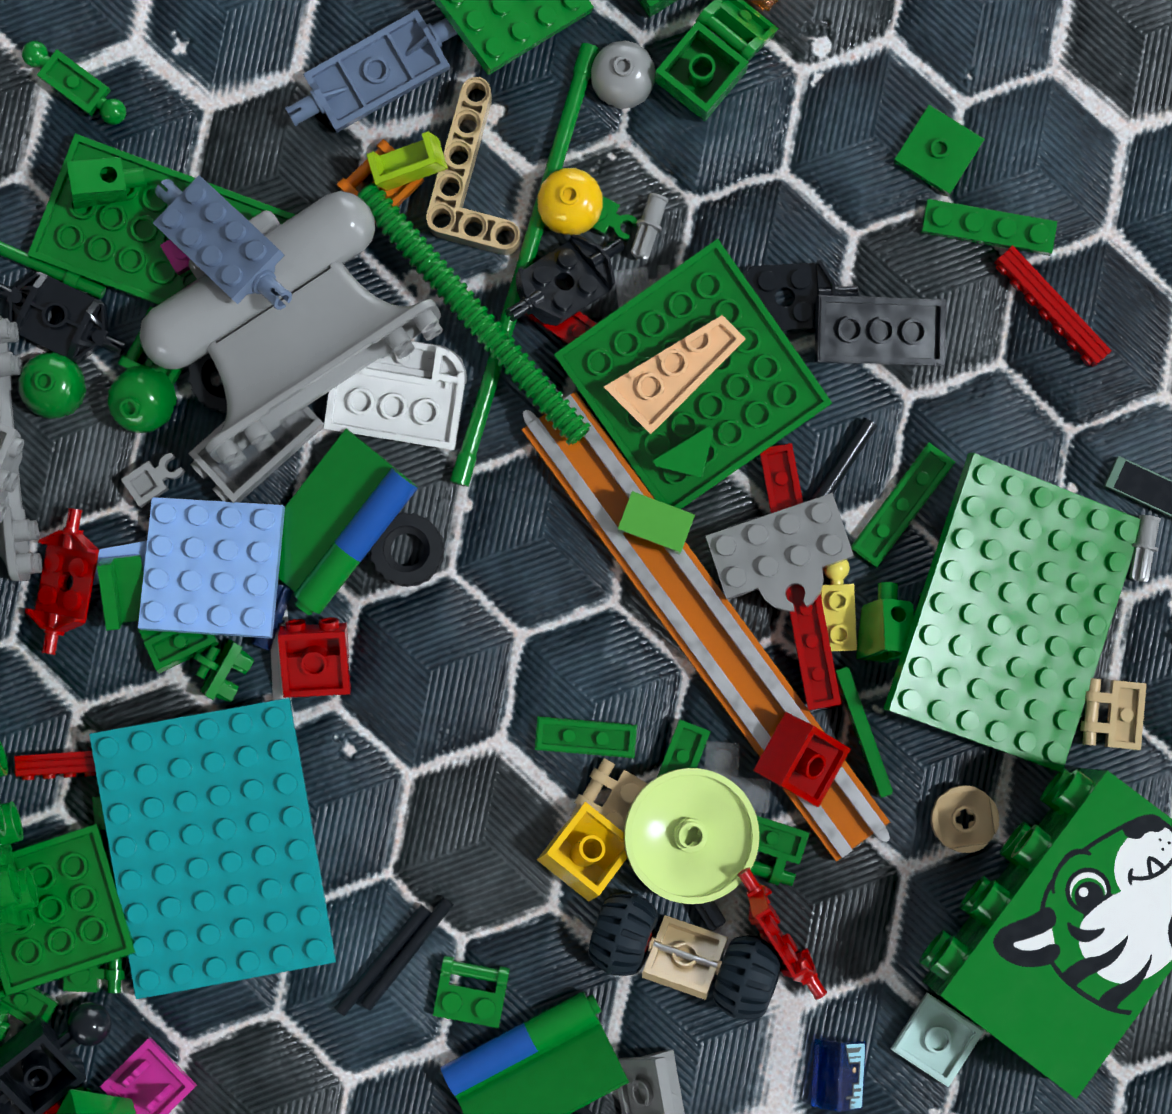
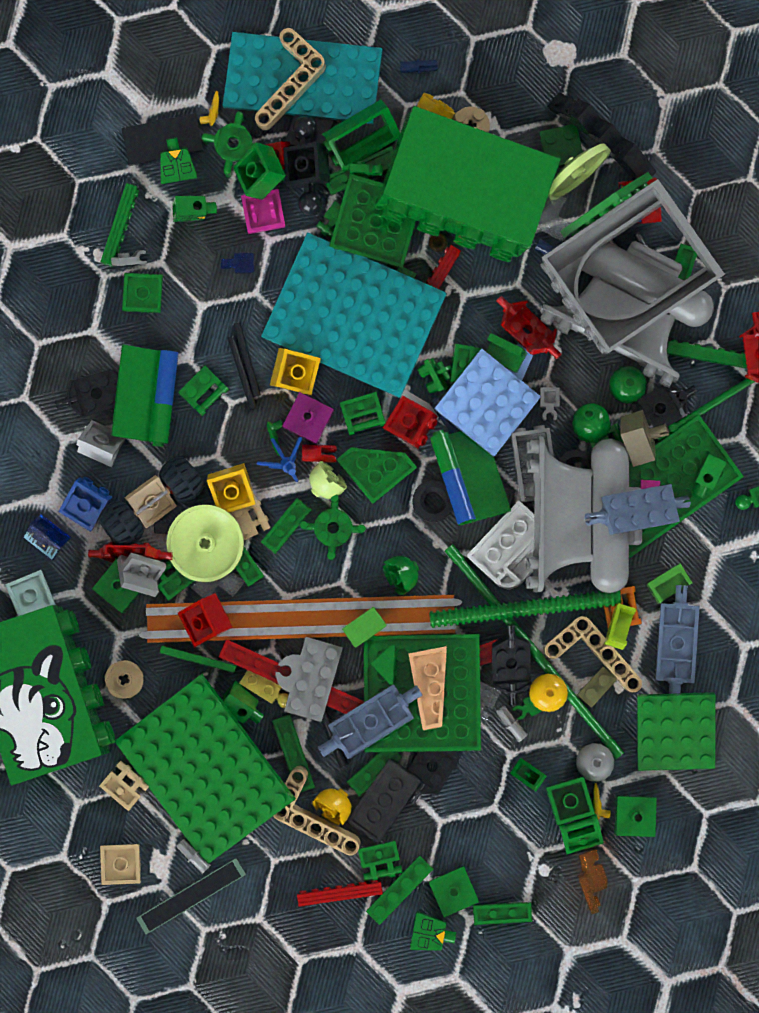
camera: 125 degrees right, 0 degrees up
none -> blue plate [58,477,112,532]
none -> green brick [92,559,140,614]
none -> light grey bracket [117,553,166,597]
none -> clear blue plate [221,253,254,274]
none -> blue plant [257,437,302,482]
none -> green bar [267,420,283,456]
none -> yellow slope [270,348,321,395]
none -> tan beam [274,766,361,855]
none -> magenta brick [282,392,334,445]
none -> green plate [300,495,366,560]
none -> red hinge [302,444,337,463]
none -> yellowish green cylinder [309,461,347,499]
none -> yellow cylinder [312,788,352,825]
none -> sand blue plate [318,684,423,759]
none -> green plate [336,447,417,504]
none -> green plate [340,392,386,436]
none -> green tile [347,752,402,796]
none -> green plate [358,840,403,881]
none -> green cylinder [383,556,419,595]
none -> green torso [410,911,456,950]
none -> dark brown plate [429,233,448,252]
none -> green tile [473,902,532,925]
none -> green slope [510,758,547,792]
none -> olive plate [577,666,617,708]
none -> yellow bar [593,783,611,820]
none -> dark tan brick [621,410,669,467]
none -> bright green panel [646,563,692,604]

